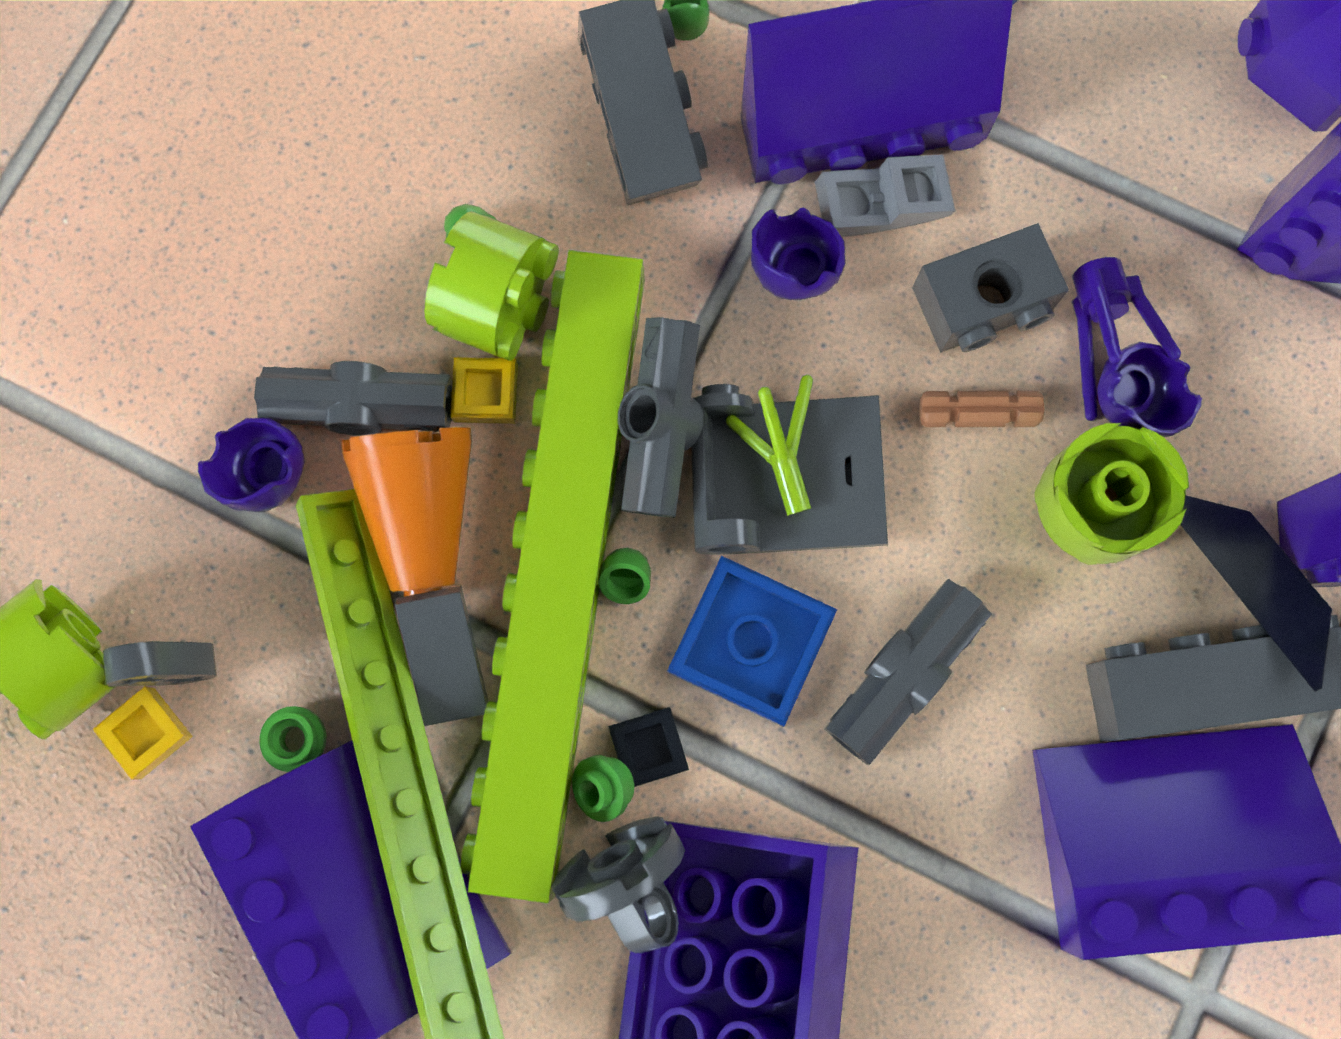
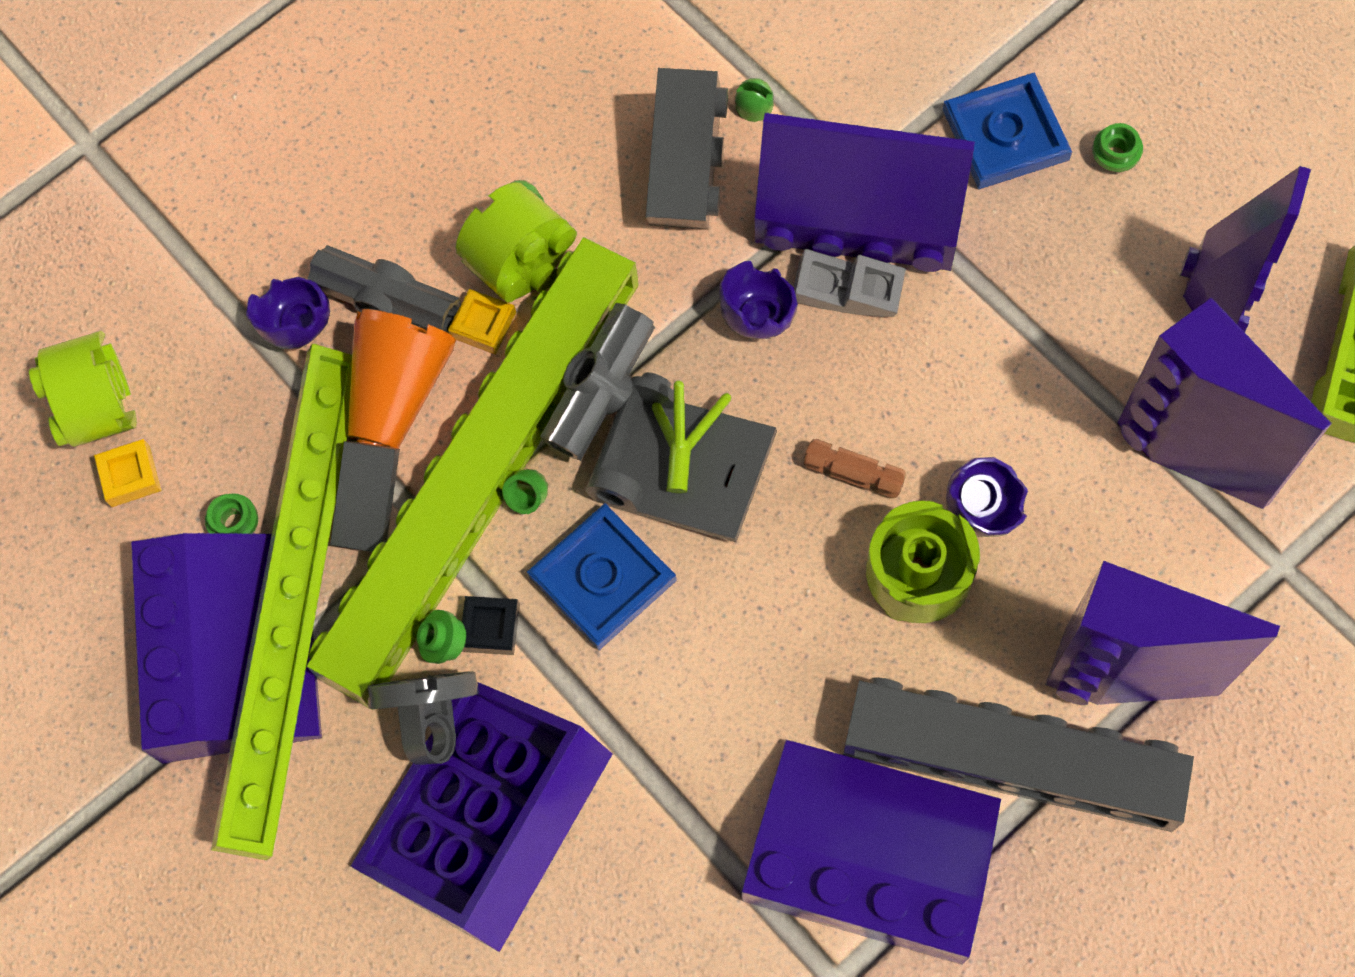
camera: 25 degrees right, 10 degrees down
dark grey beam [103,641,217,686] -> none
dark grey piece [824,579,992,765] -> none
dark grey brick [912,223,1069,353] -> none
dark purple plant [1072,257,1181,421] -> none
black sticker [1180,495,1332,692] -> none

